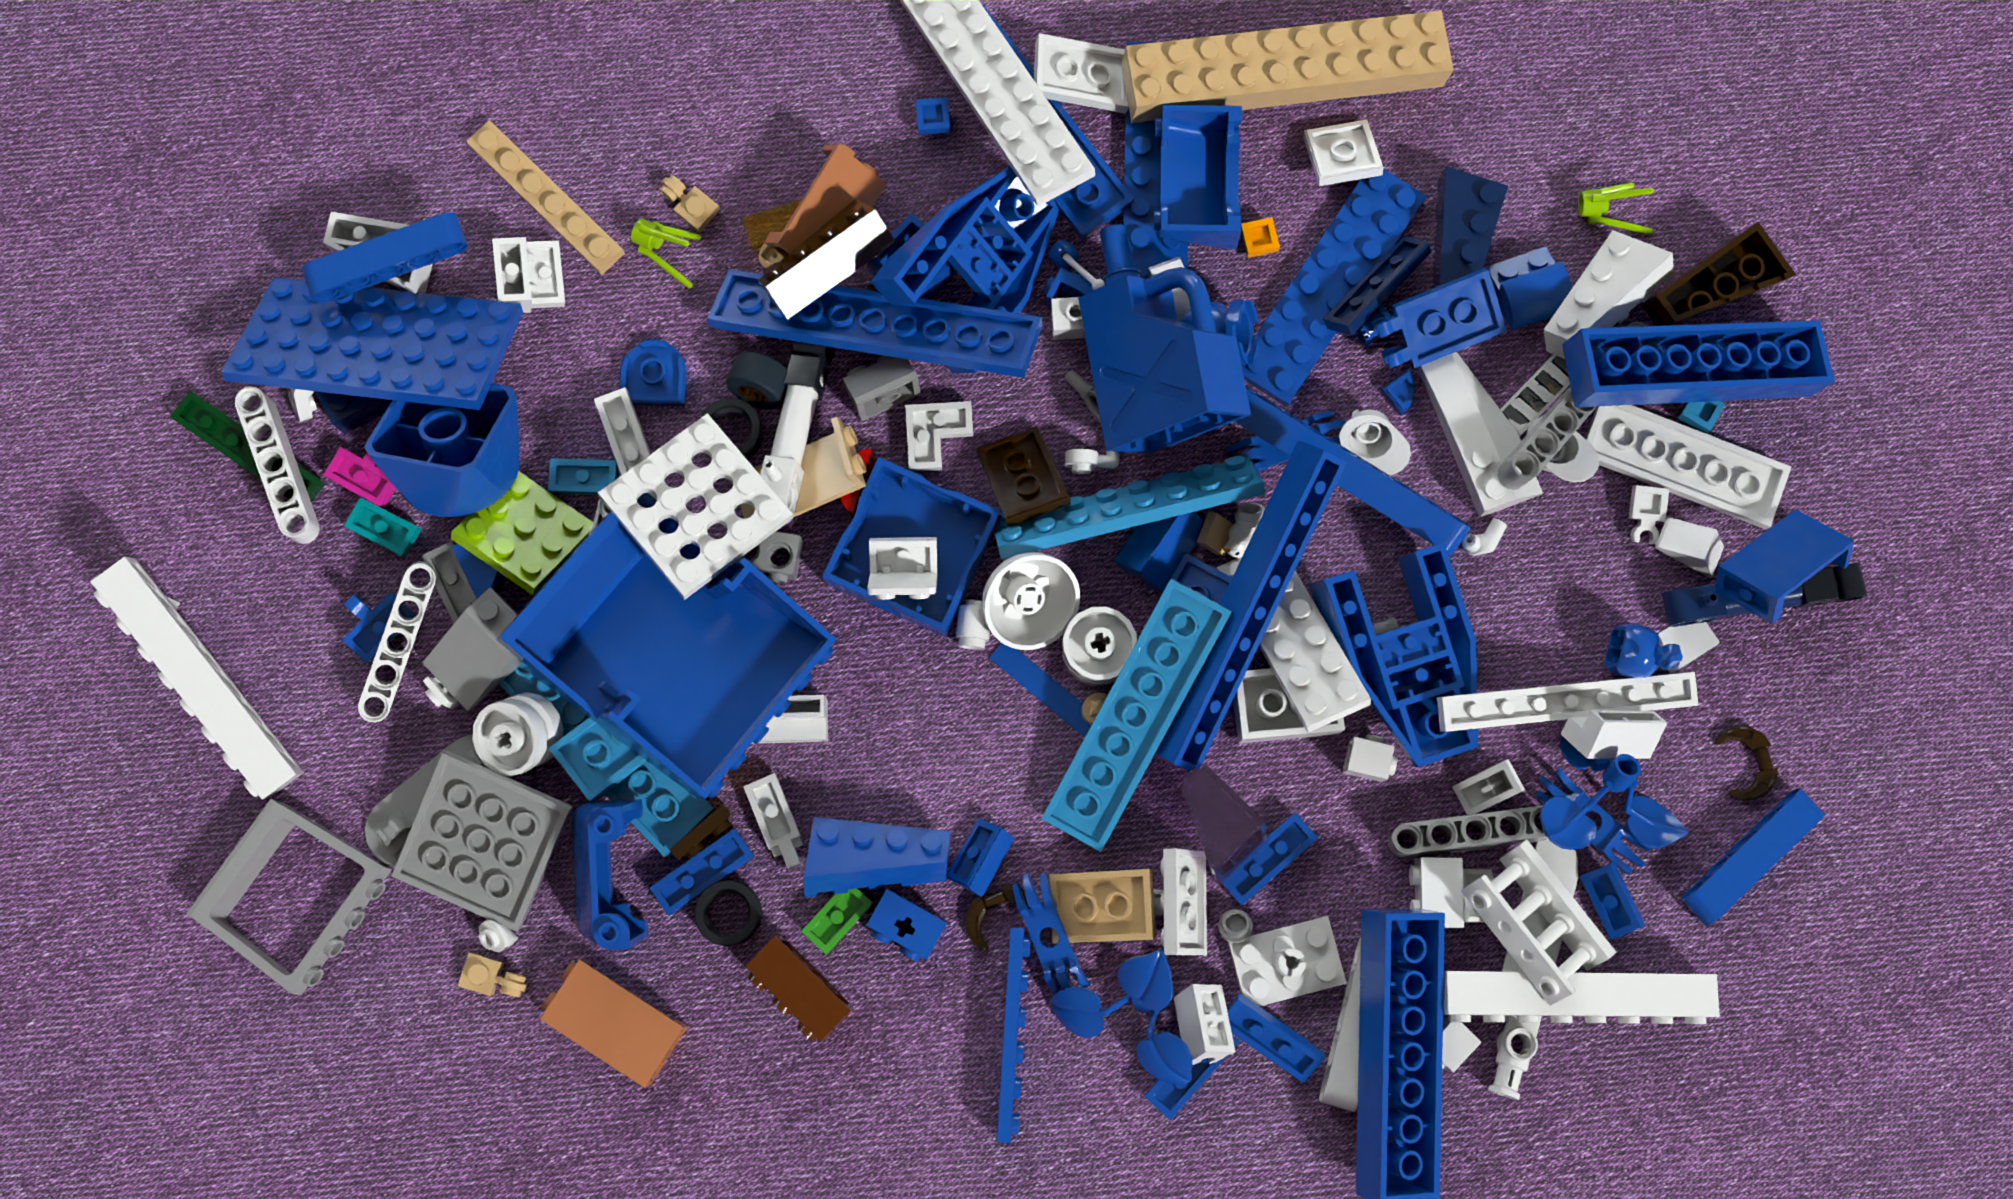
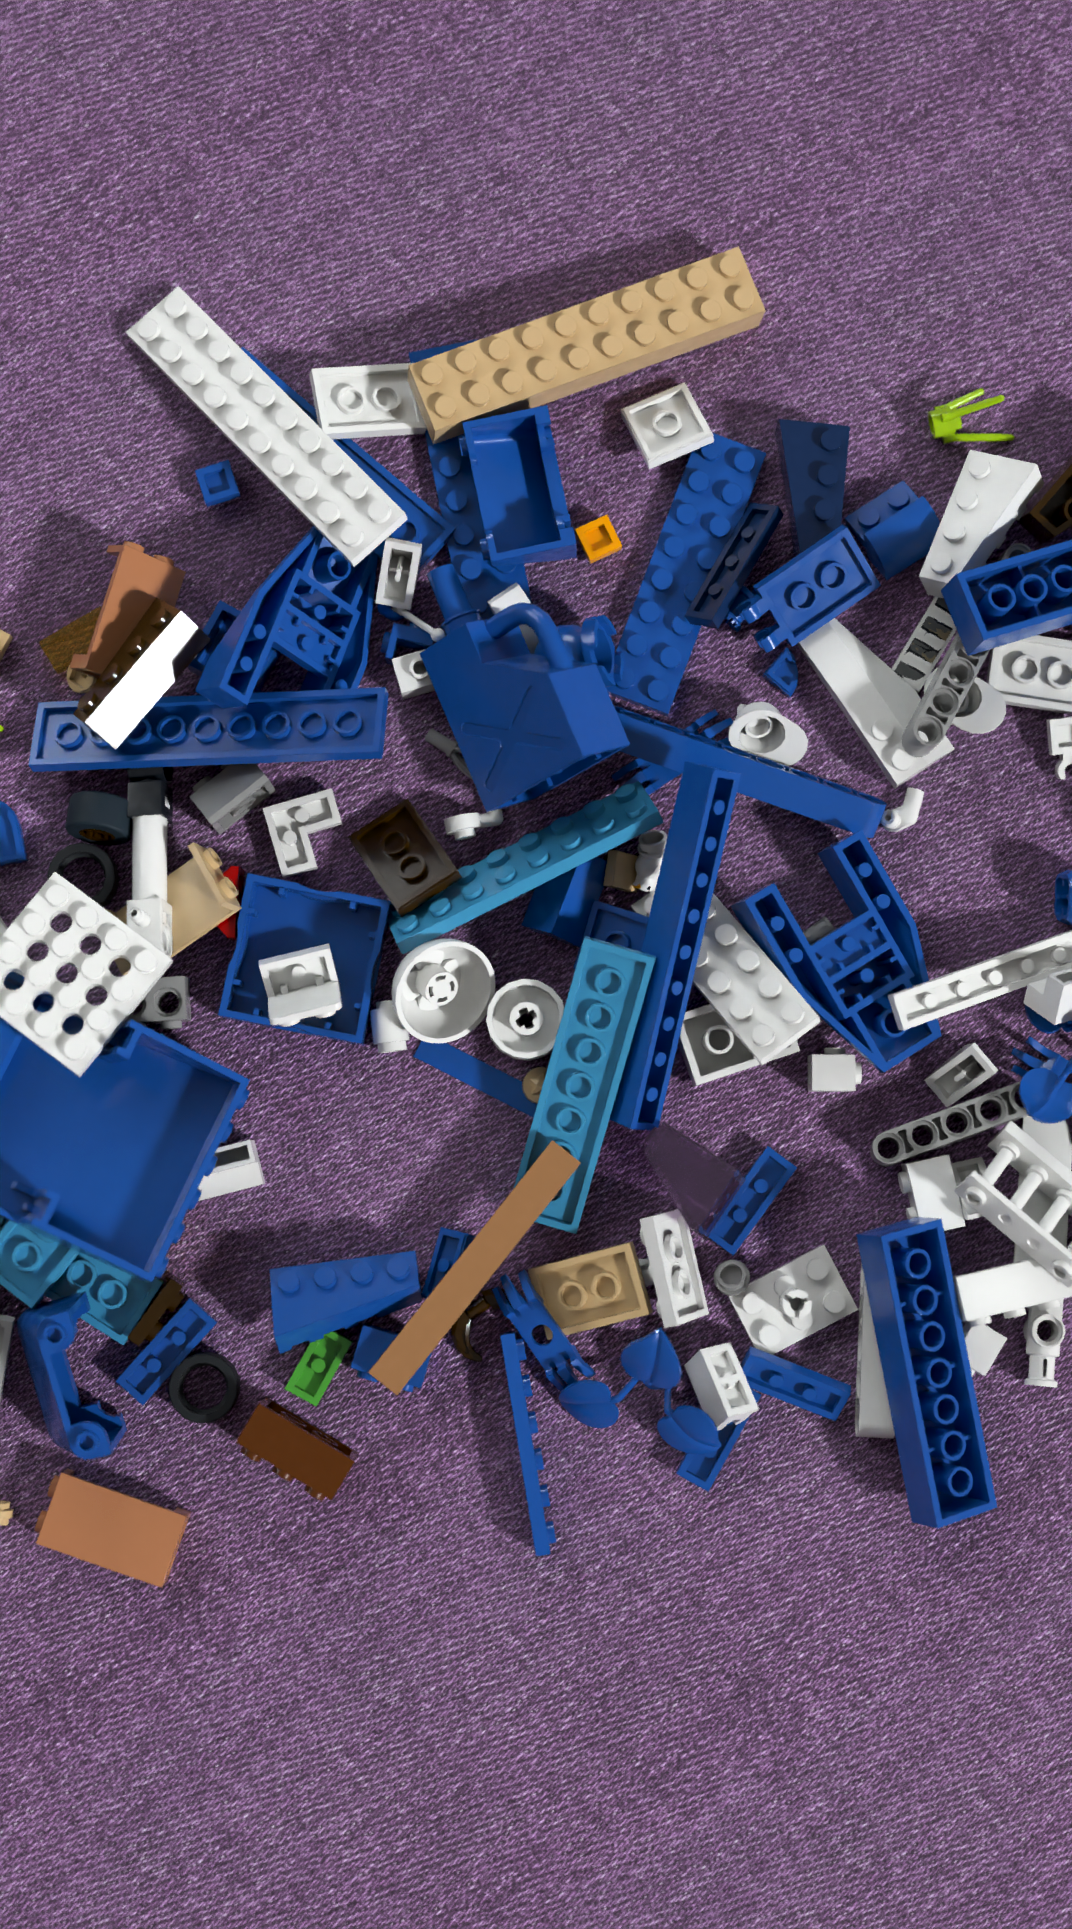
camera: 20 degrees left, 5 degrees up
white hinge [743,773,803,870] -> none
none -> medium nougat tile [368,1140,581,1395]
none -> white slope [375,537,422,610]

